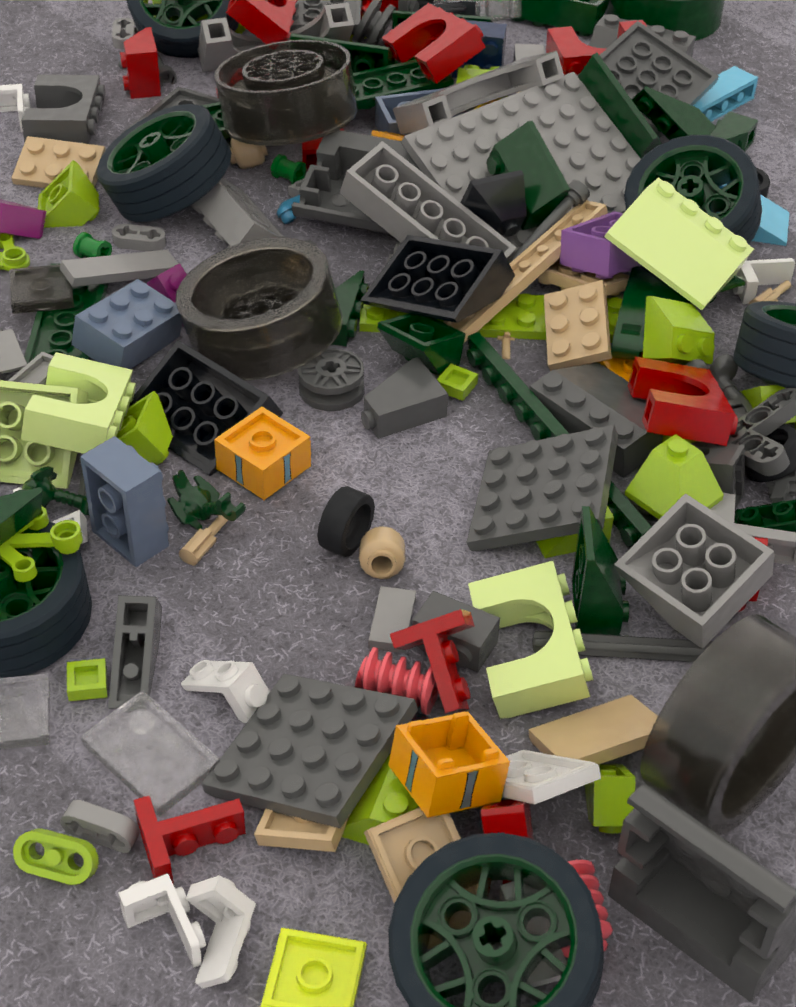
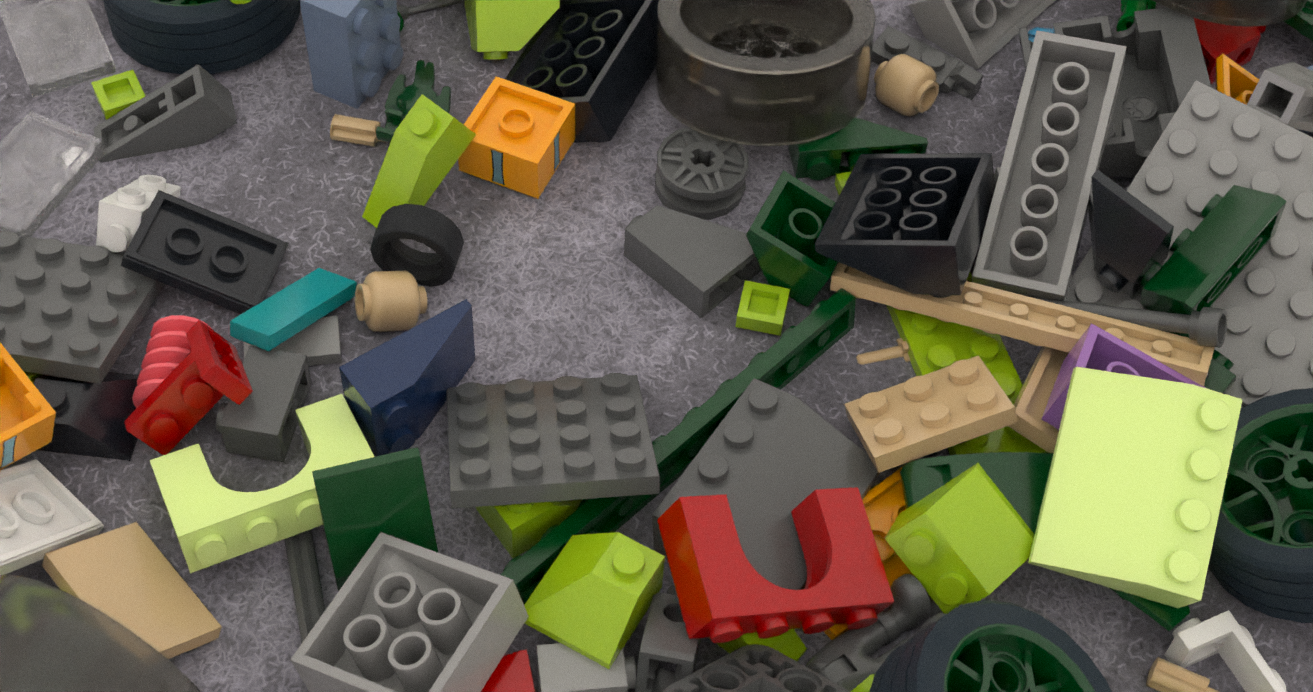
camera: 70 degrees right, 10 degrees up
none -> black tile [121,190,289,314]
none -> teal tile [230,268,357,351]
none -> dark blue slope [339,299,475,457]
none -> lime slope [362,94,476,228]

